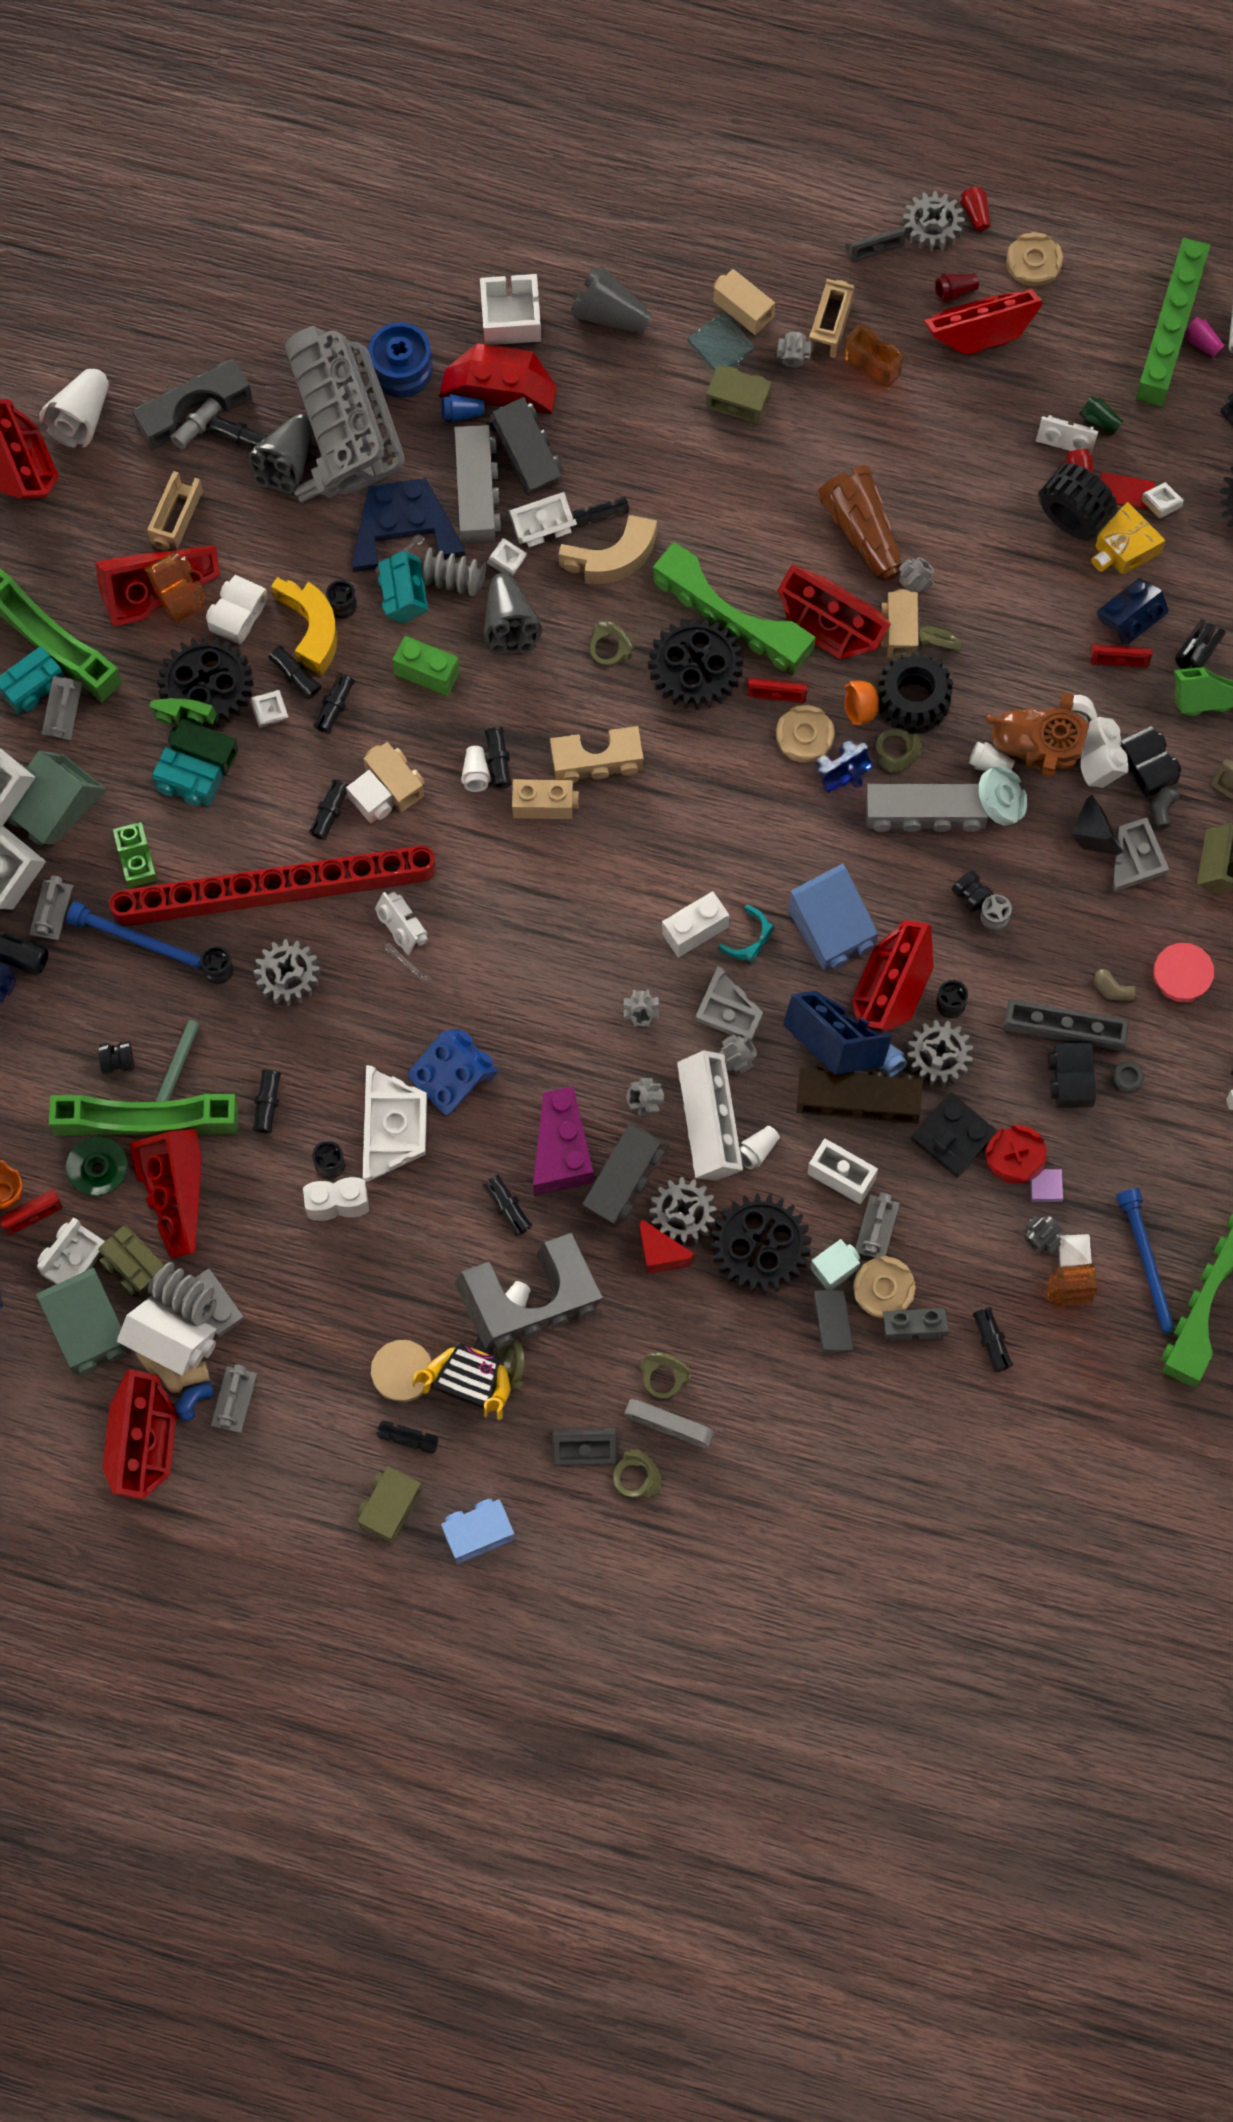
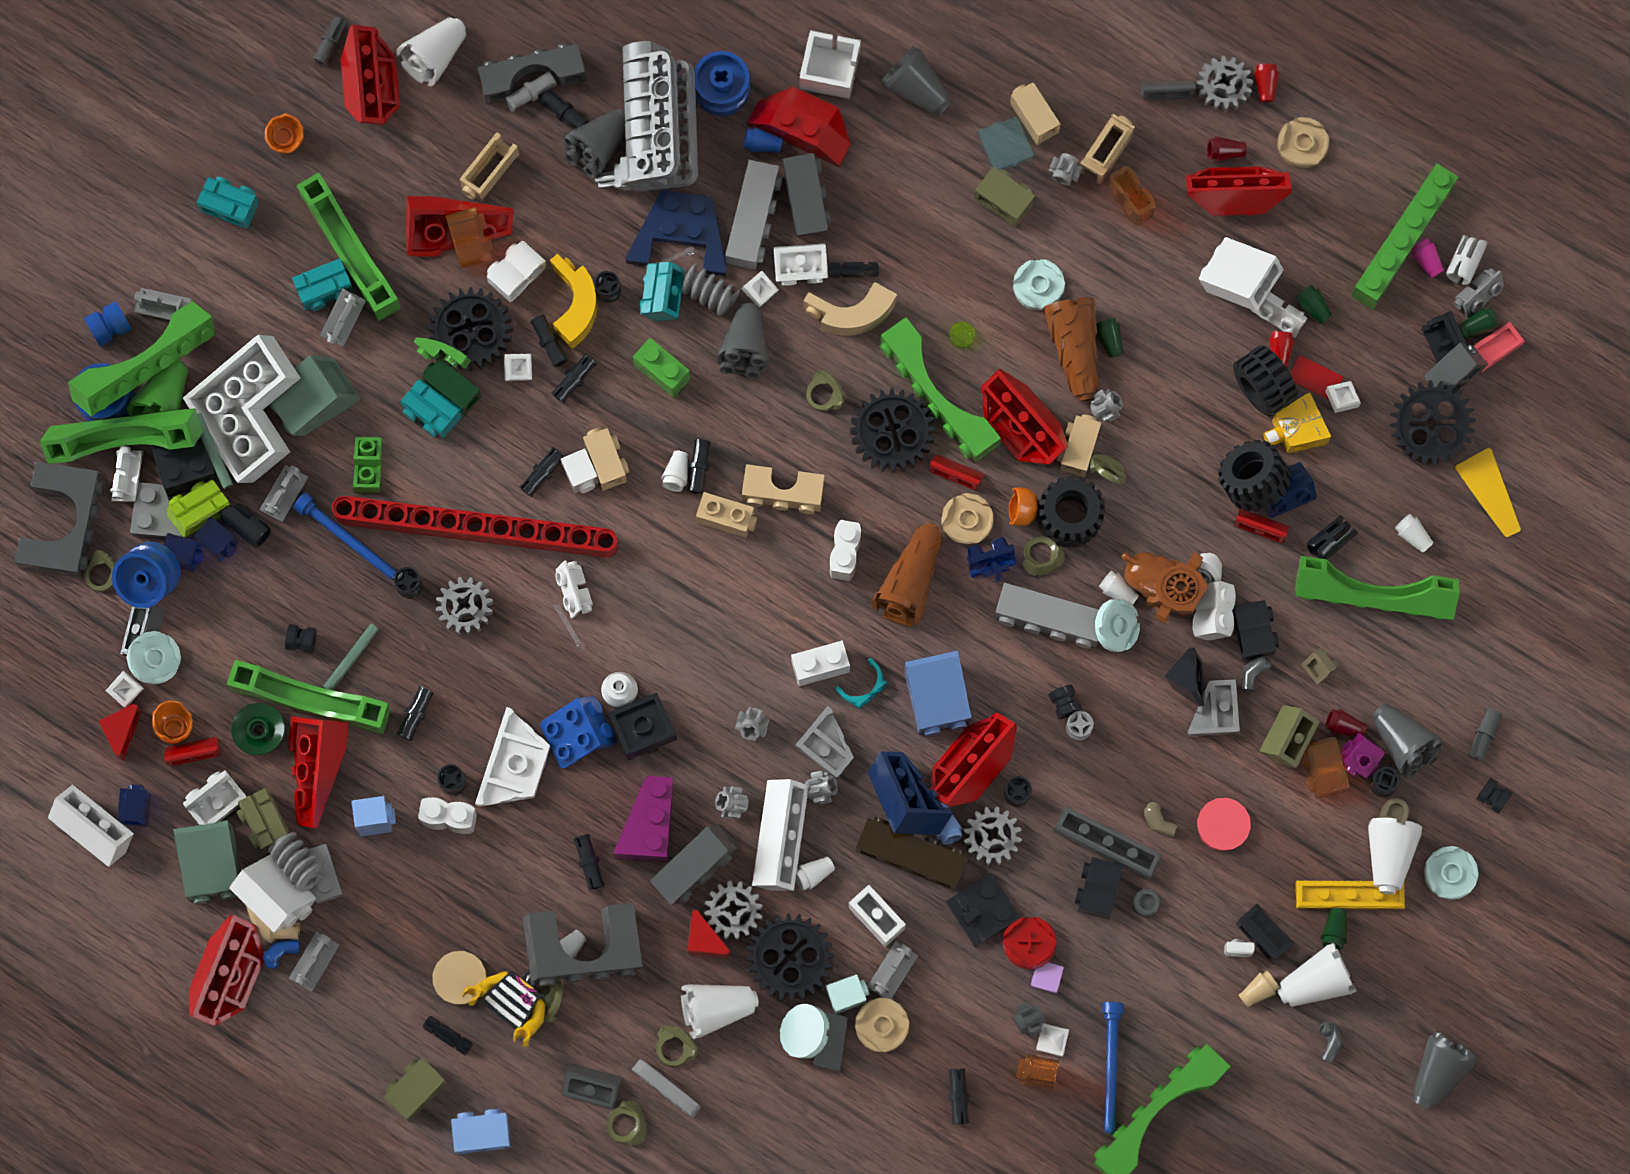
camera: 15 degrees right, 5 degrees up
dark grey hinge [883,1308,949,1342] -> none
none -> light blue brick [352,796,396,837]
none -> white cone [601,672,638,708]
none -> black hinge [608,693,678,760]
none -> white cone [681,984,759,1039]
none -> light aqua tile [780,1004,829,1059]
none -> white brick [830,520,861,581]
none -> dark orange cone [871,523,942,627]
none -> clear neon green tile [949,321,975,349]
none -> light aqua tile [1013,259,1065,311]
none -> dark green cone [1096,318,1124,358]
none -> white brick [1199,237,1284,312]
none -> black tyre [1218,440,1291,512]

